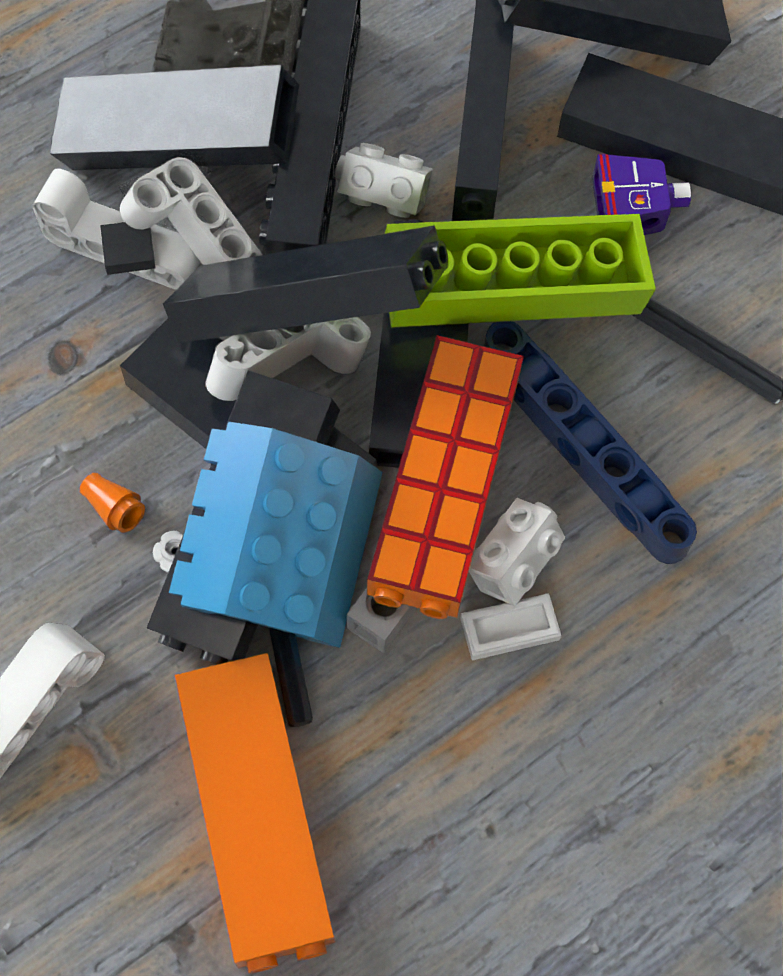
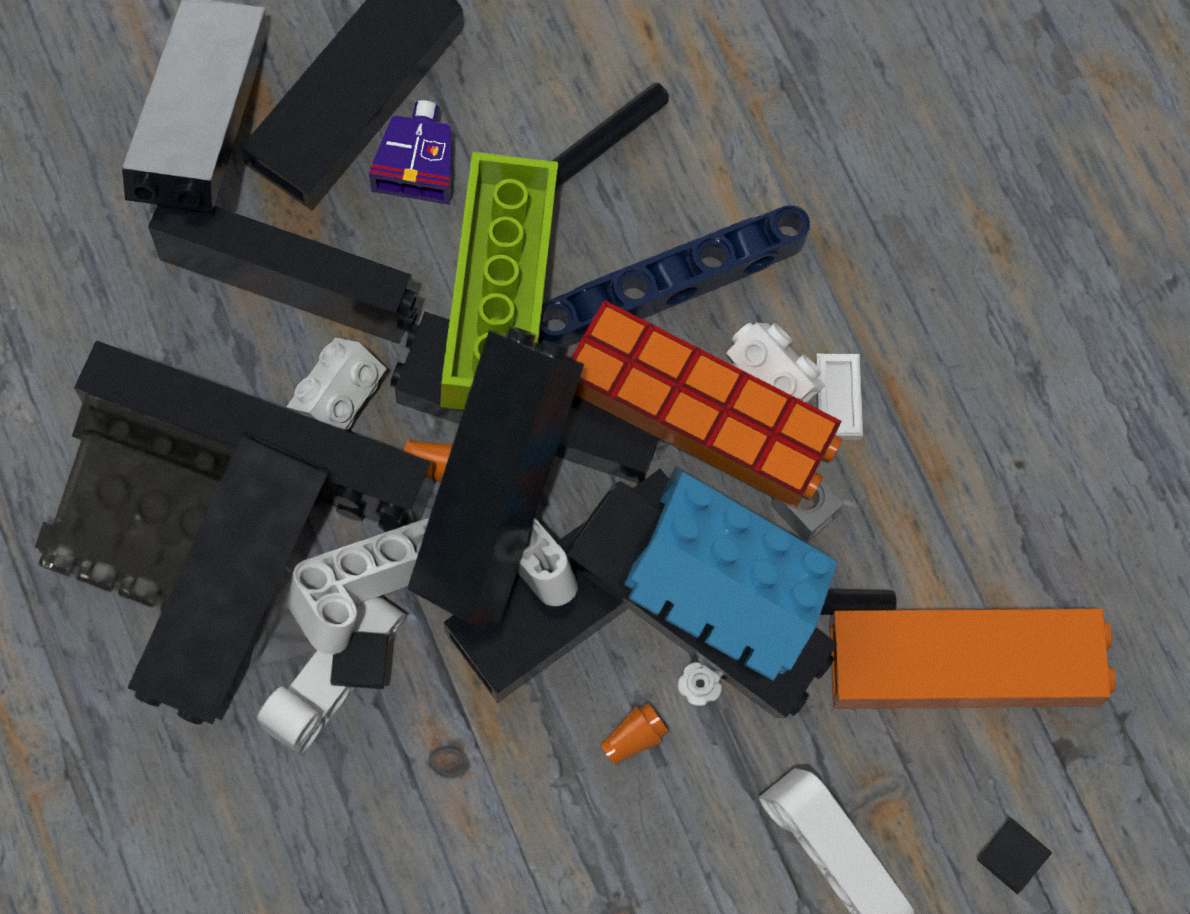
camera: 80 degrees left, 5 degrees up
none -> black piece [976,818,1053,894]

